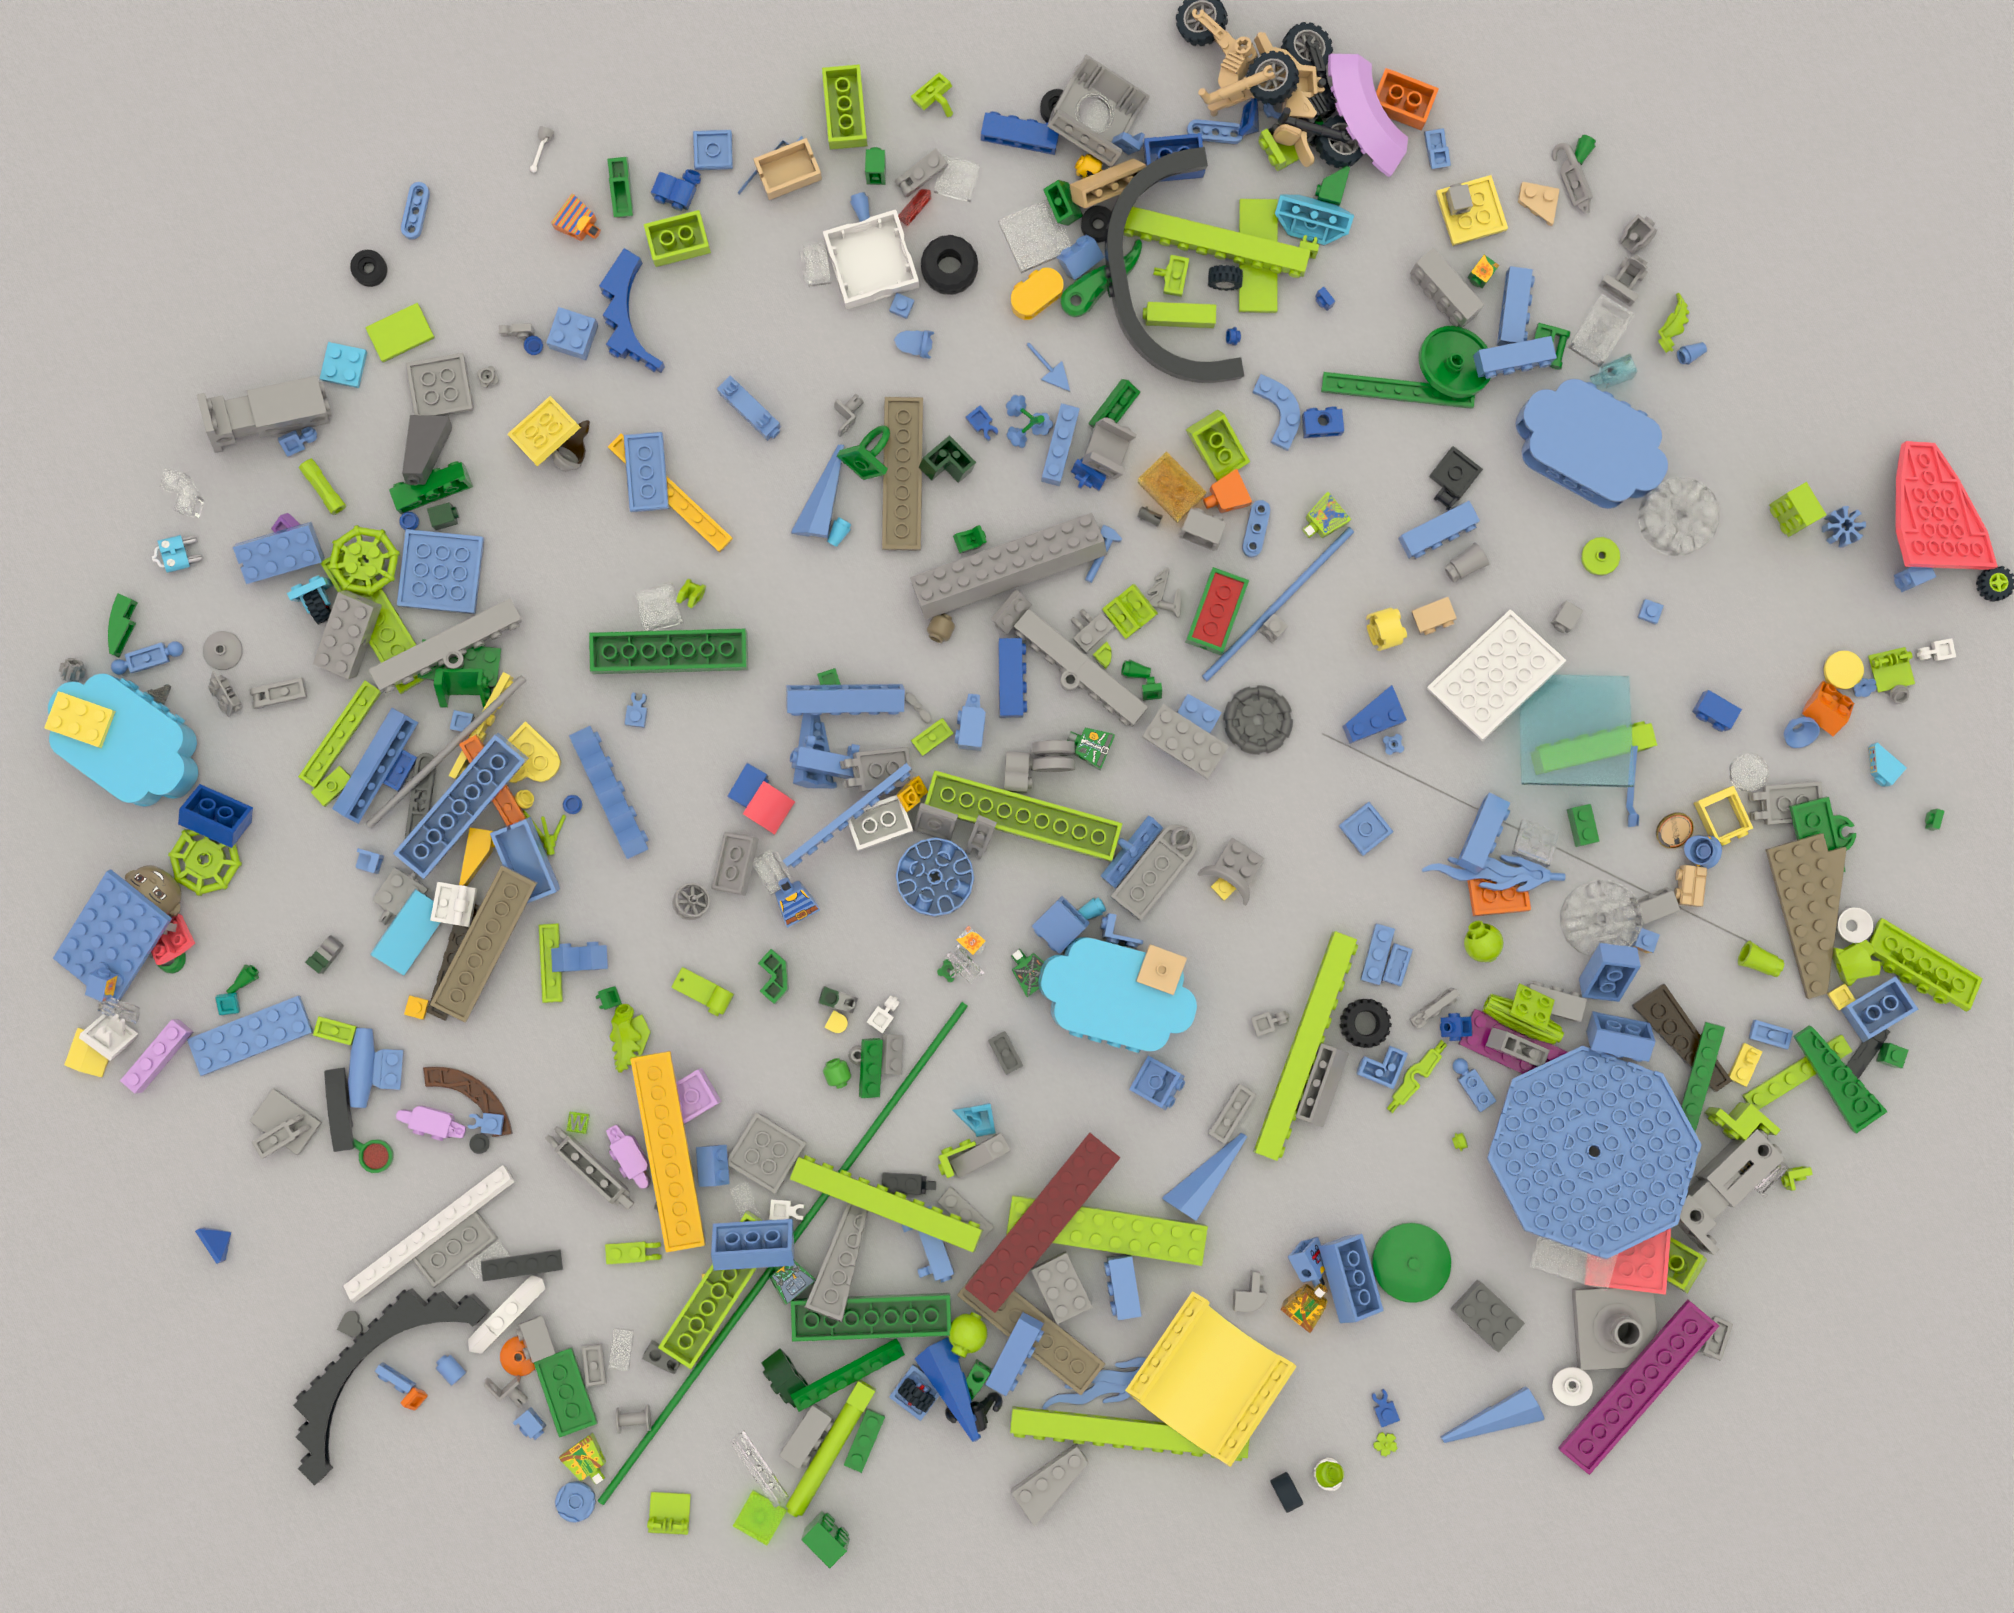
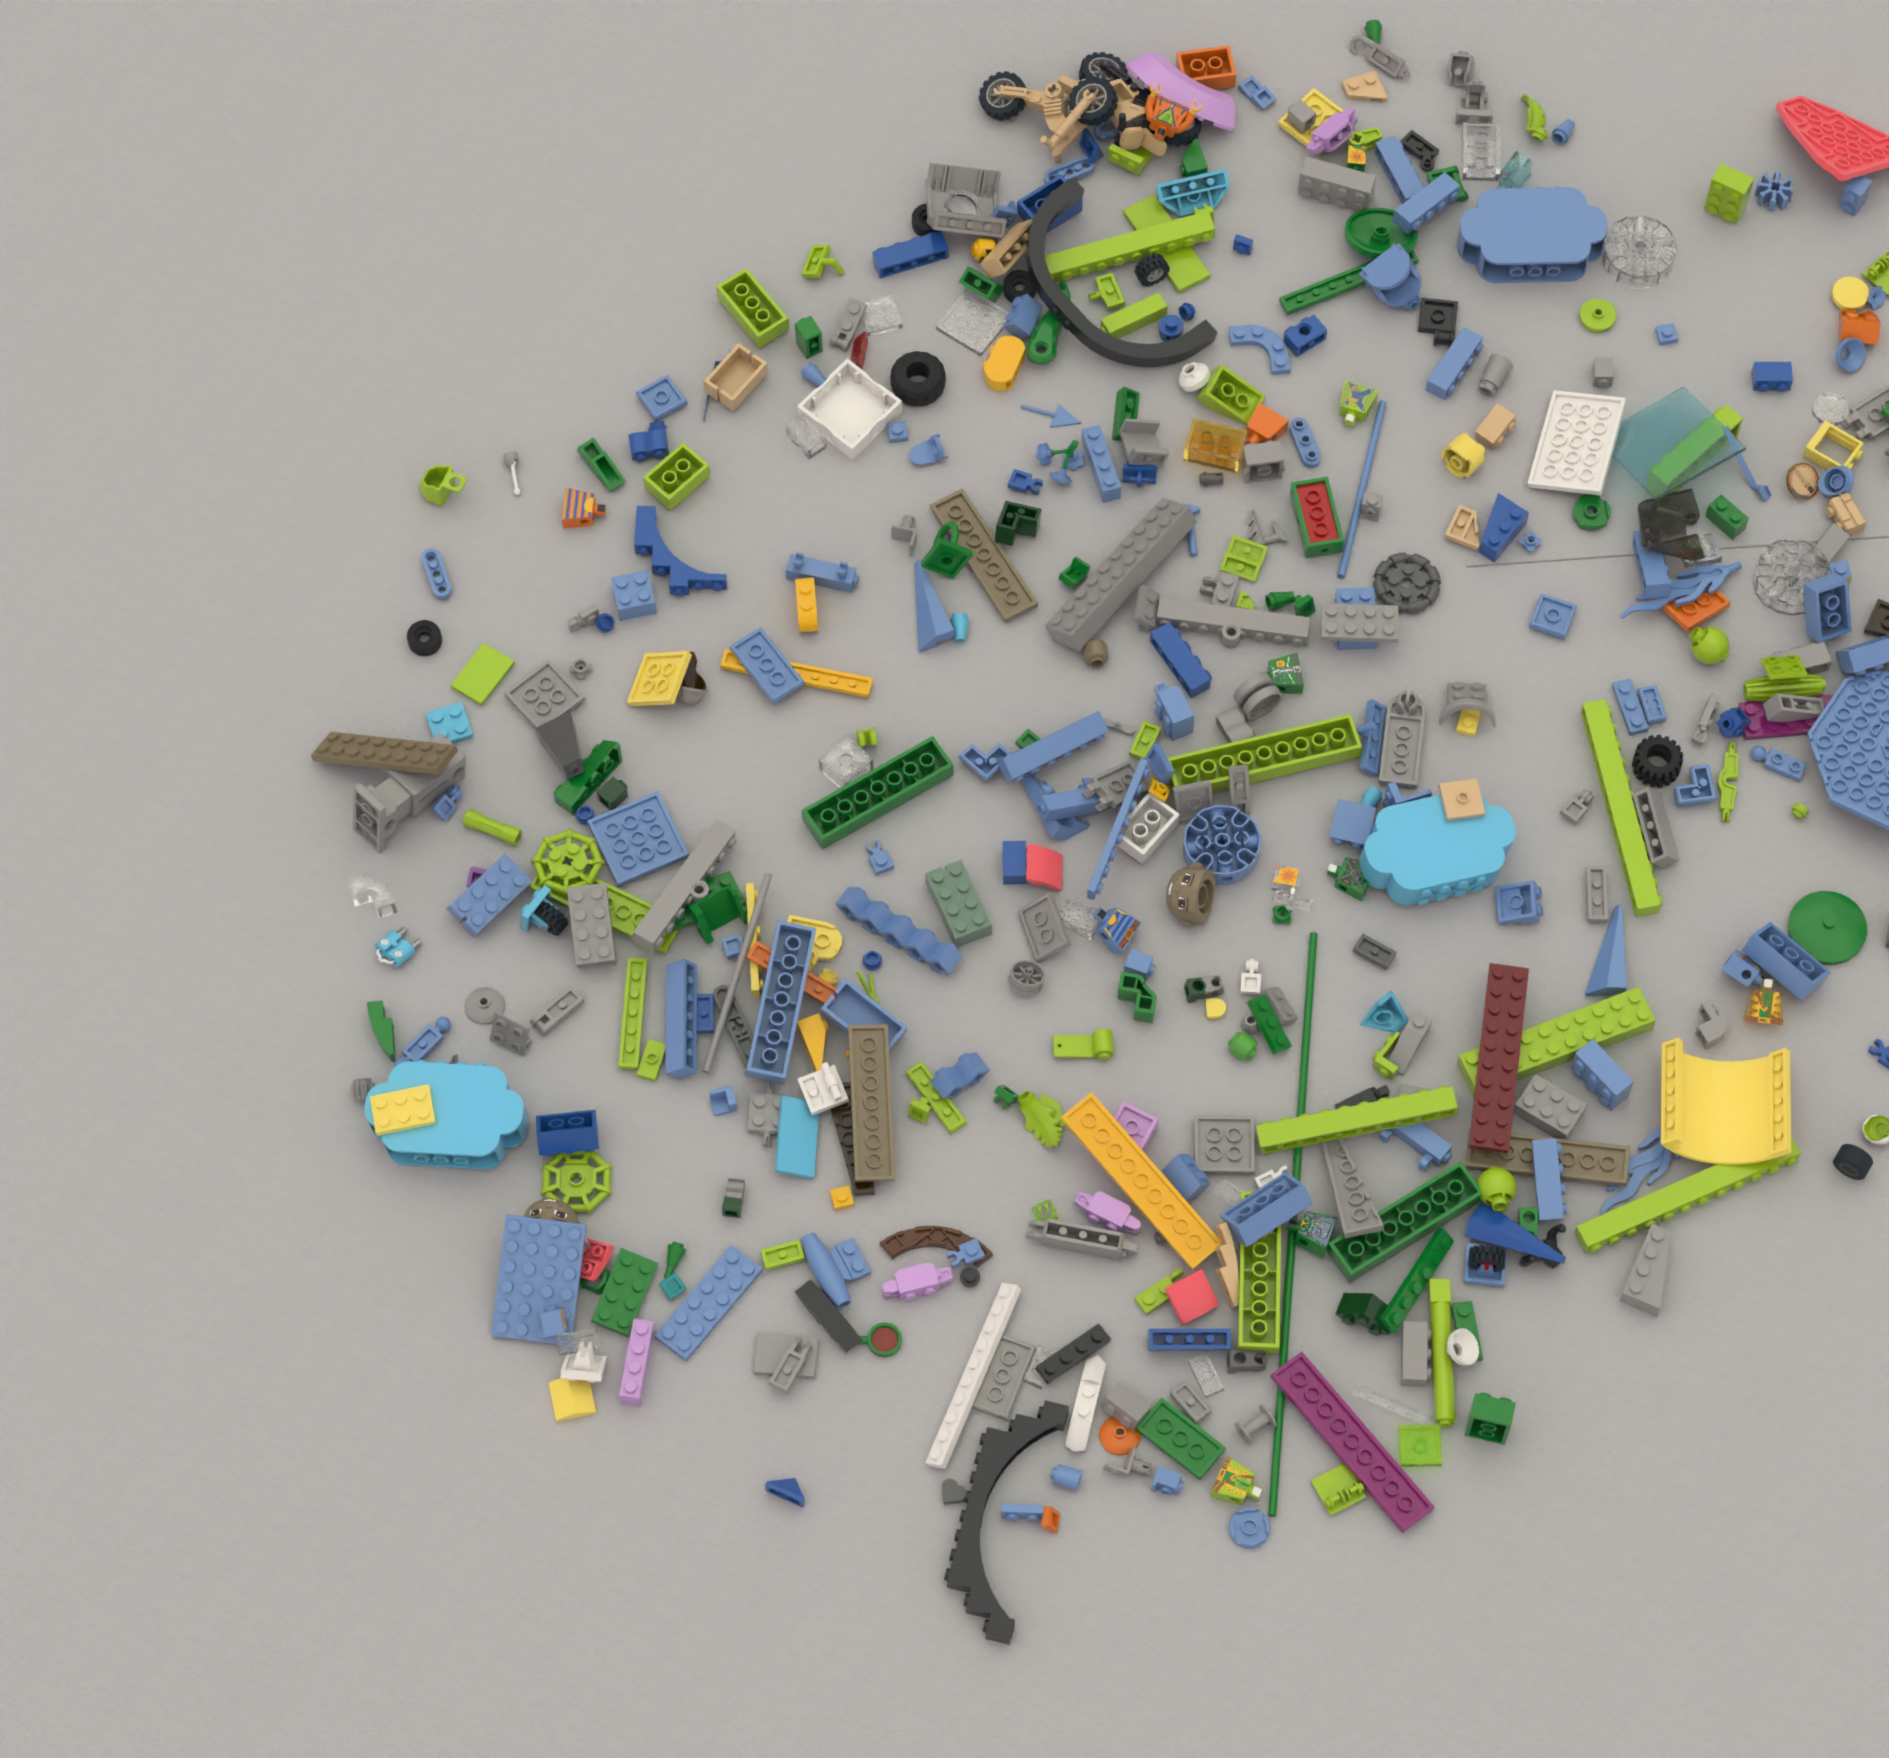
camera: 20 degrees left, 20 degrees down
none -> dark tan plate [311,732,458,775]
none -> lime piece [419,465,466,507]
none -> green plate [590,1248,658,1337]
none -> yellow brick [795,577,818,633]
none -> lime tile [907,1096,931,1124]
none -> sand green piece [925,860,992,948]
none -> medium blue brick [959,743,1012,783]
none -> medium blue brick [1124,949,1155,981]
none -> orange torso [1144,83,1202,140]
none -> medium blue tile [1145,744,1175,785]
none -> blue brick [1148,1328,1231,1351]
none -> blue piece [1159,315,1184,342]
none -> coral slope [1164,1269,1219,1325]
none -> dark tan piece [1166,862,1216,928]
none -> white piece [1178,362,1211,392]
none -> tan slope [1215,1222,1239,1307]
none -> magenta plate [1270,1352,1435,1533]
none -> lavender hinge [1306,107,1358,155]
none -> lime piece [1347,127,1382,151]
none -> medium blue animal [1359,243,1422,311]
none -> black hinge [1400,130,1439,171]
none -> tan wing [1444,505,1480,551]
none -> white piece [1447,1328,1479,1366]
none -> green plate [1572,494,1611,530]
none -> clear smoke windscreen [1638,489,1705,561]

